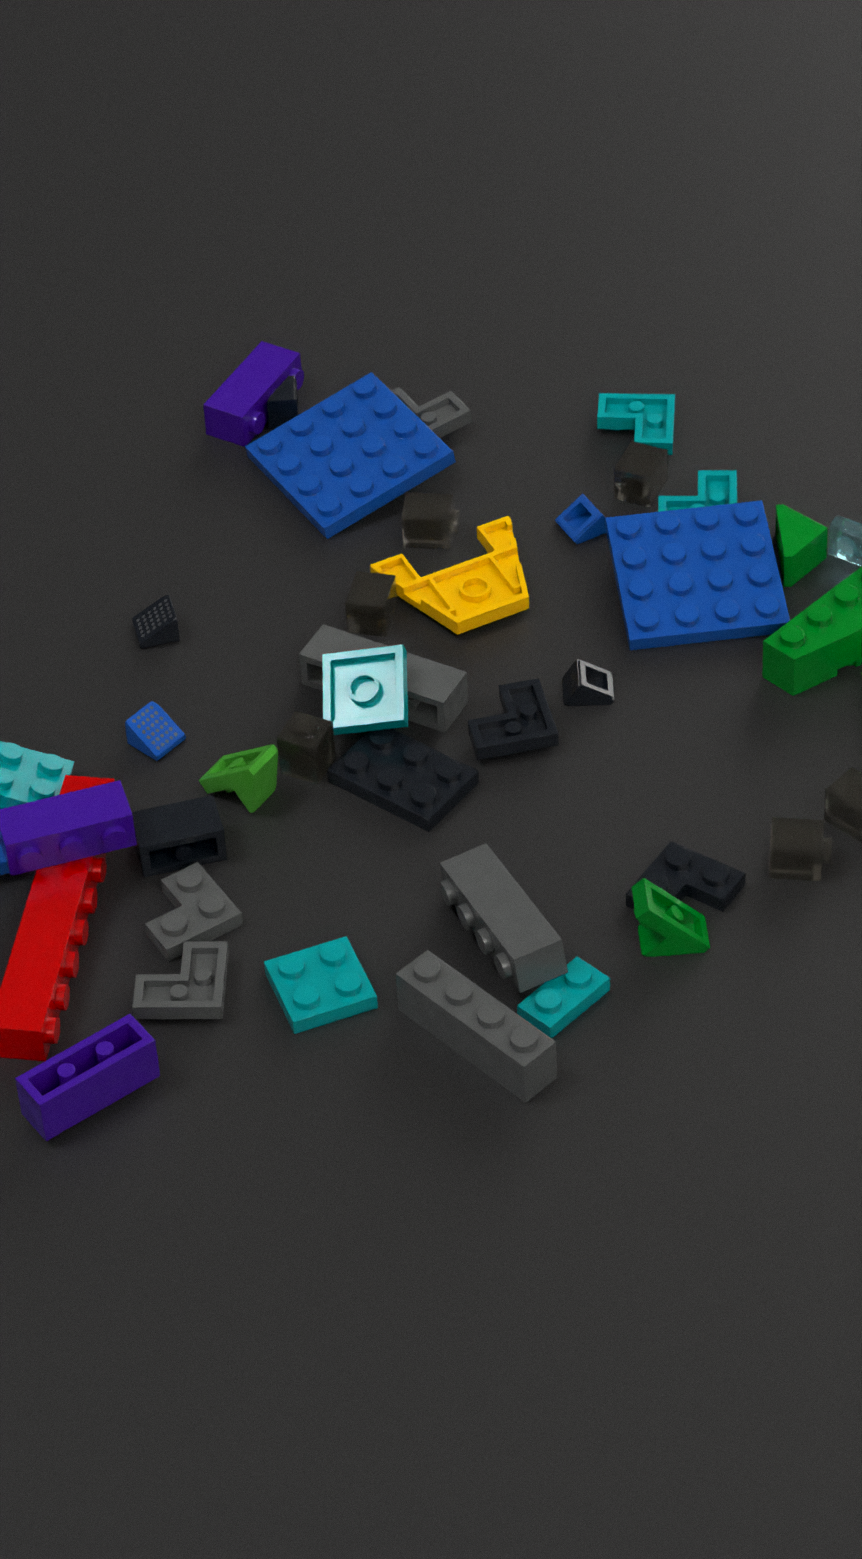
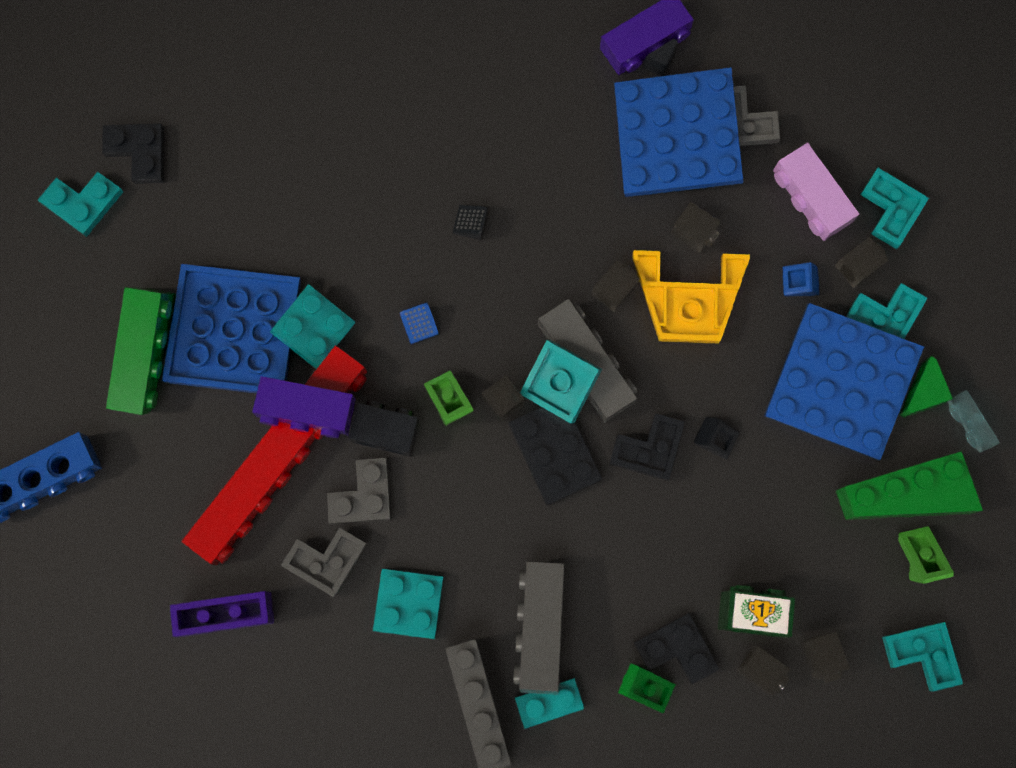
camera: 25 degrees right, 35 degrees up
none -> brick [718,585,795,637]
none -> lavender brick [773,142,859,241]

